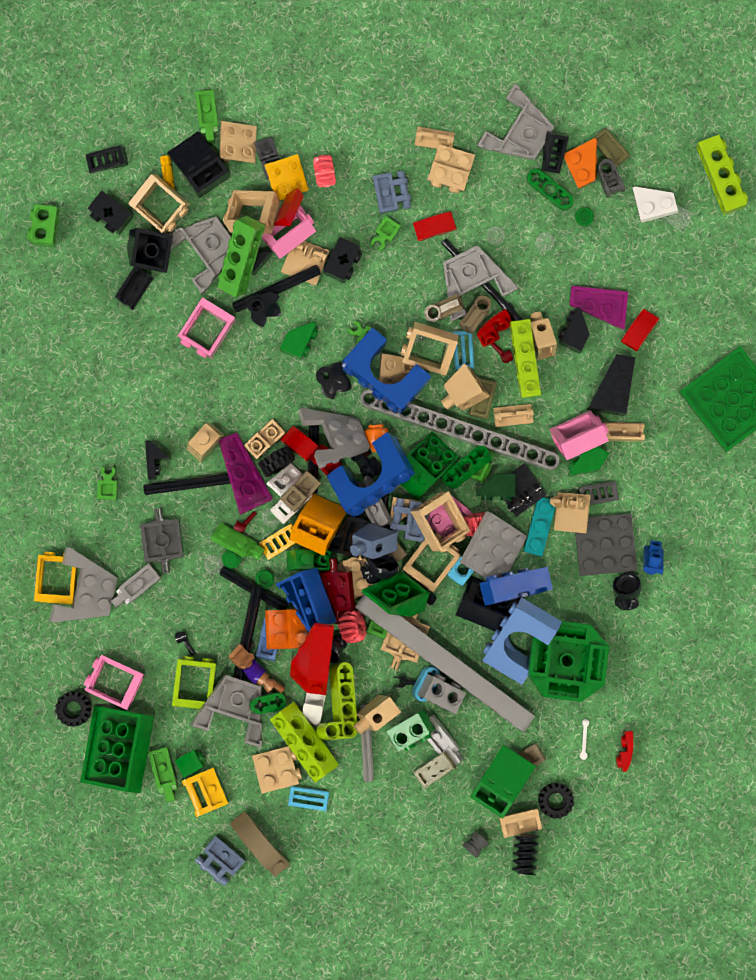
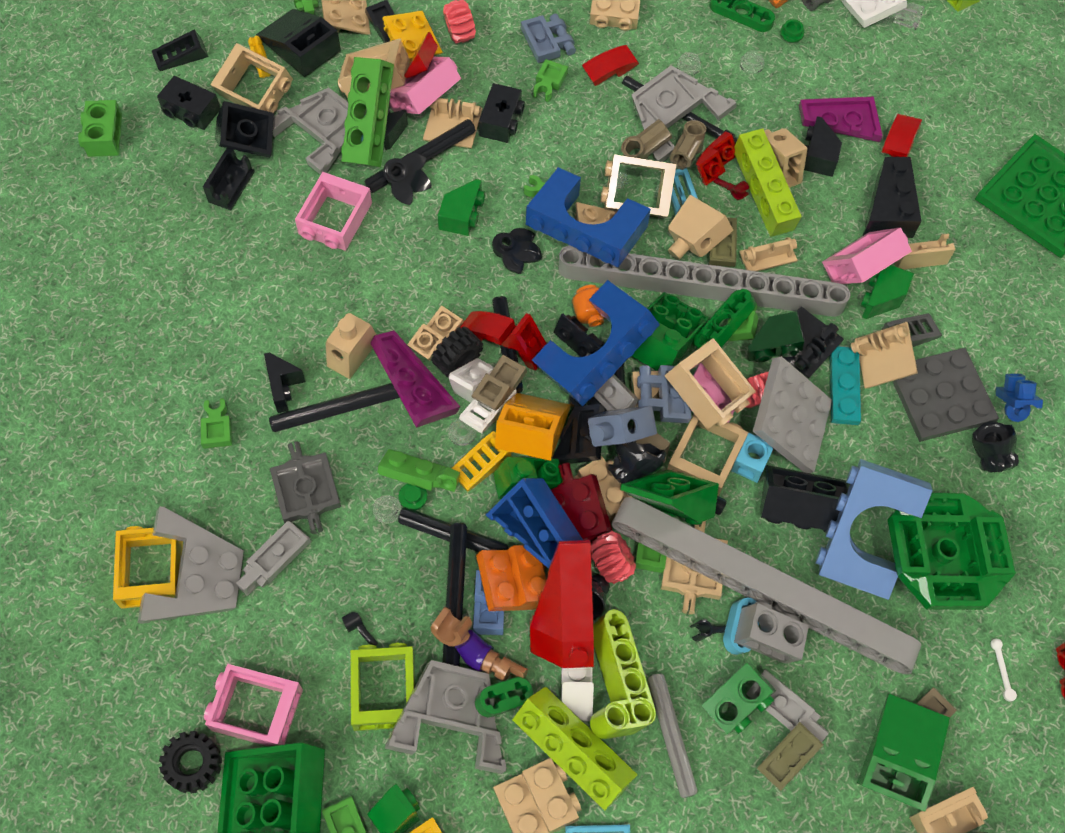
camera: 10 degrees left, 20 degrees down
dark red hand [234,511,257,533] -> none
green plate [255,569,275,589] -> none
light grey wing [298,408,369,468] -> none
tan torso [354,694,401,735] -> none
blue wedge [479,567,553,606] -> none
black tyre [538,783,574,819] -> none

